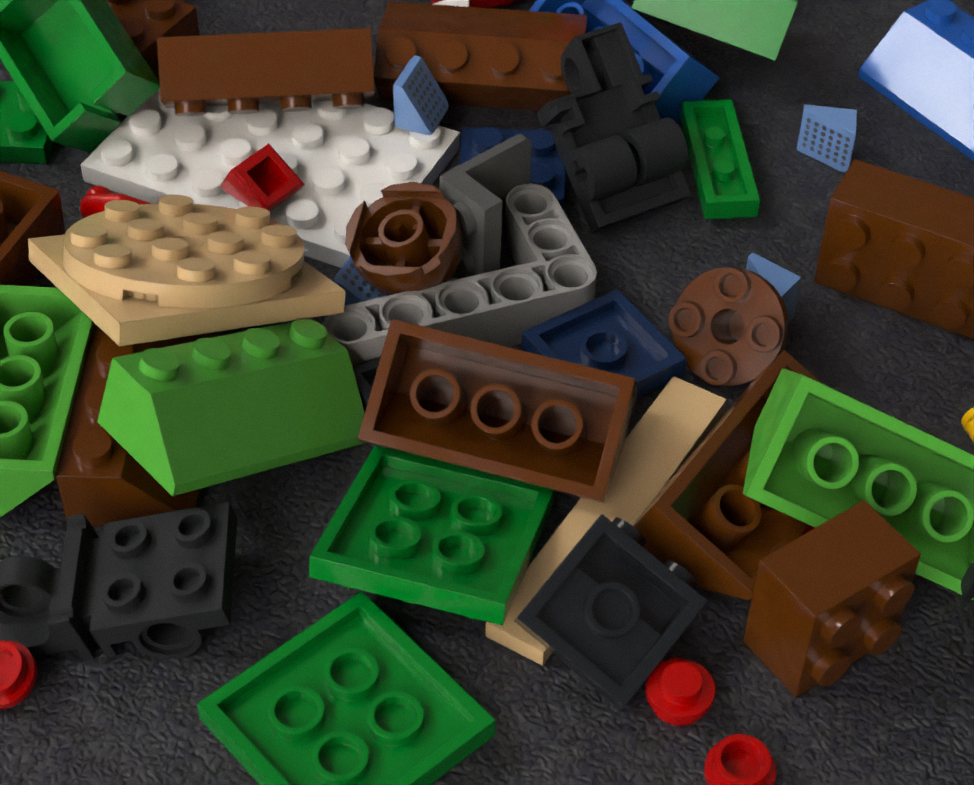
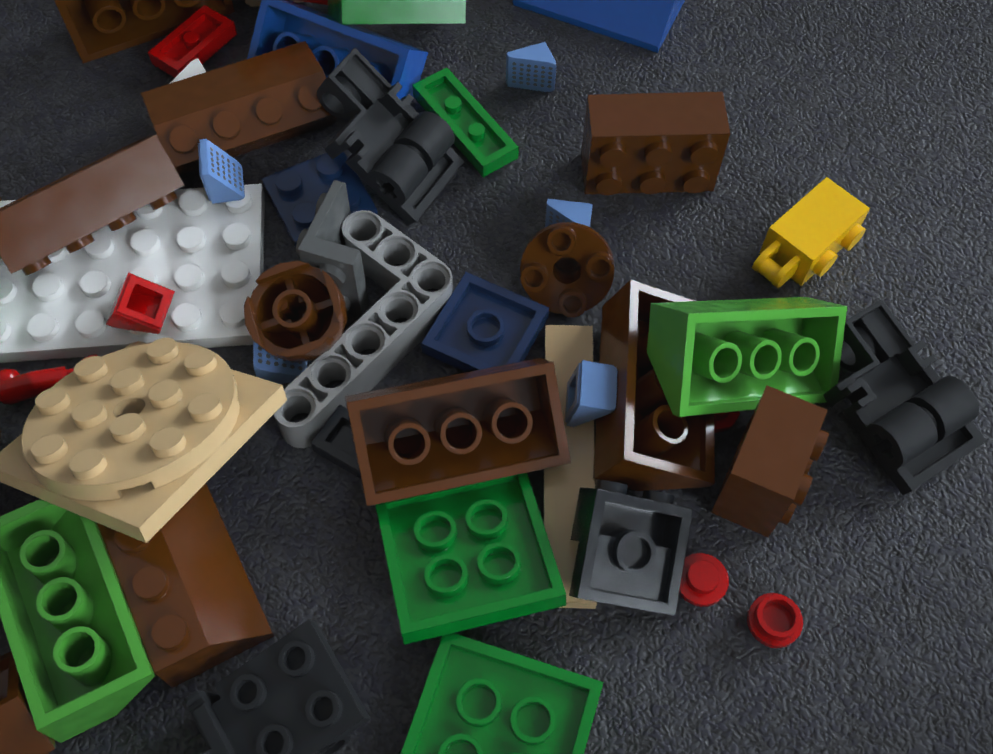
camera: 30 degrees left, 15 degrees up
bright green slope [97,318,367,496] -> none
none -> medium blue slope [565,360,618,427]

